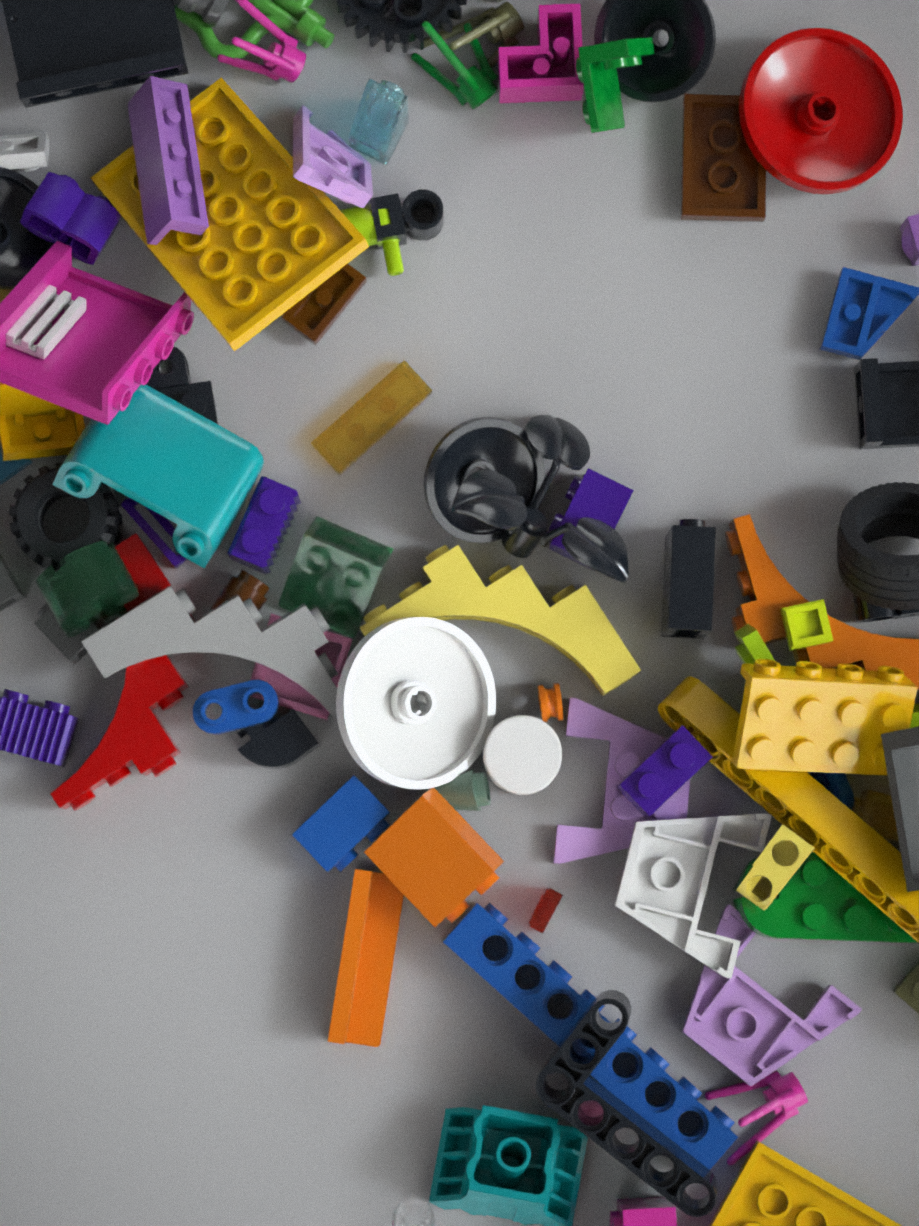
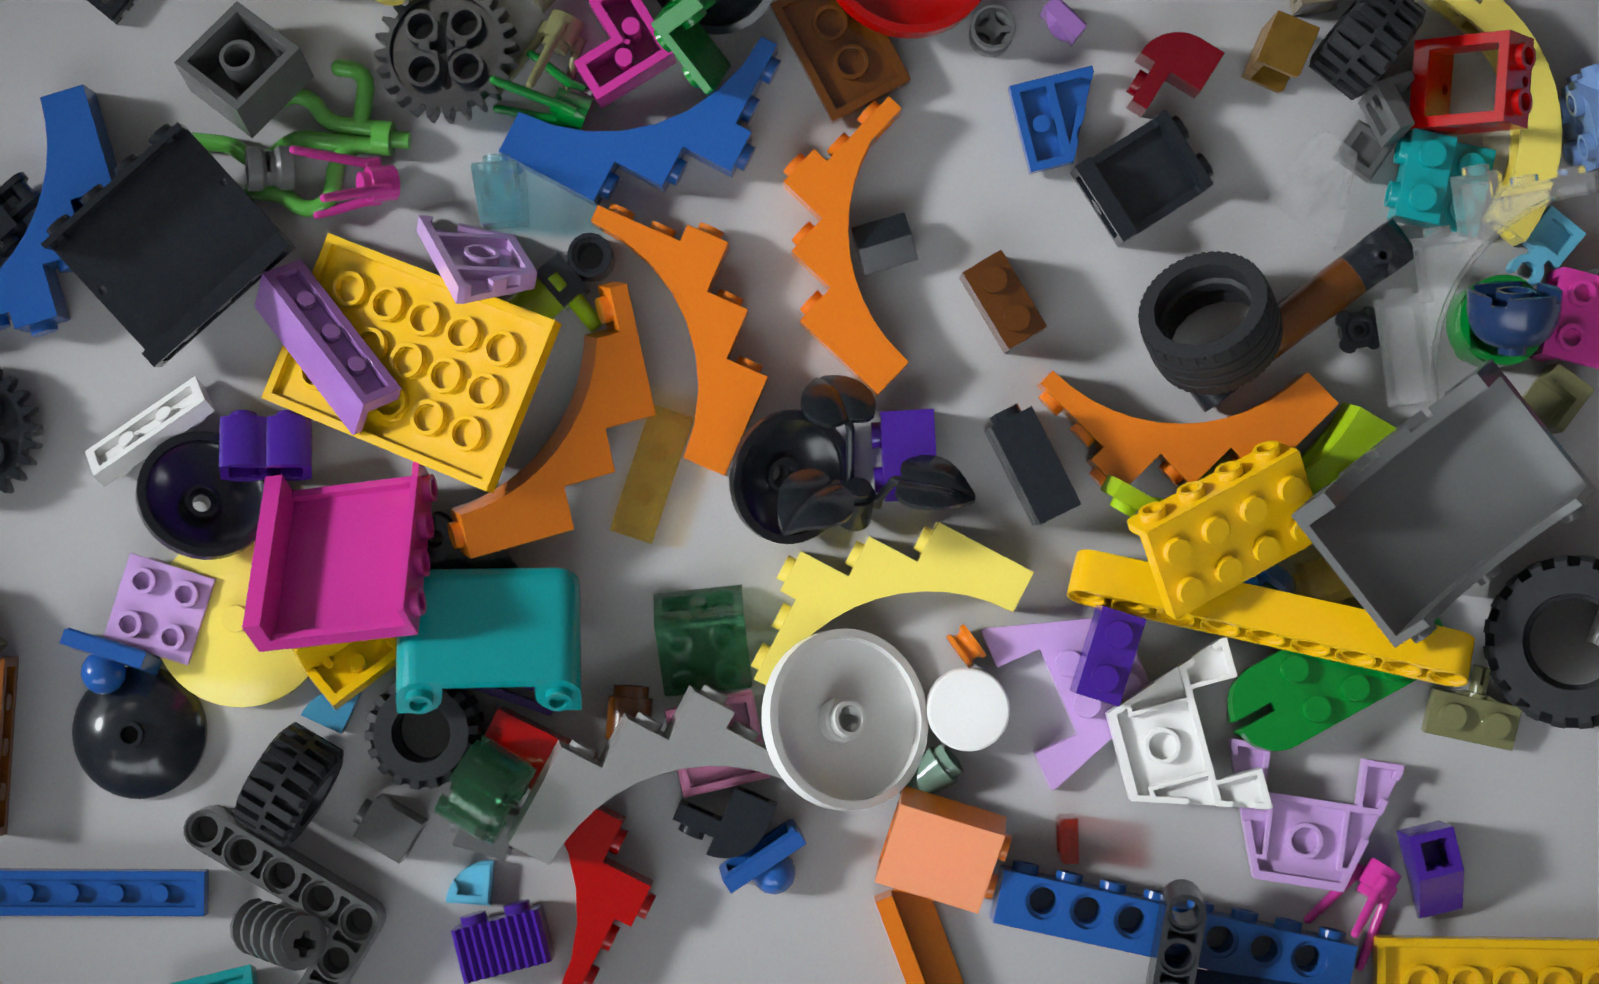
camera: 25 degrees left, 5 degrees up
white tile [6,285,86,360] -> none
blue plate [192,680,279,735] -> none
dark purple brick [227,476,301,574] -> none
reddish brown plate [282,264,367,346] -> none
blue brick [292,775,390,872] -> none
light yellow leg [736,824,815,911] -> none
neon yellow tile [780,599,833,651] -> none
none -> medium azure tile [446,859,495,906]
none -> orange arch [447,281,656,559]
none -> blue arch [498,36,781,207]
none -> orange arch [591,203,768,477]
none -> blue tile [719,818,806,895]
none -> orange arch [783,96,909,397]
none -> black piece [851,212,919,275]
none -> reddish brown brick [959,250,1048,354]
none -> dark grey wheel [968,4,1016,58]
none -> dark purple slope [1396,820,1464,919]

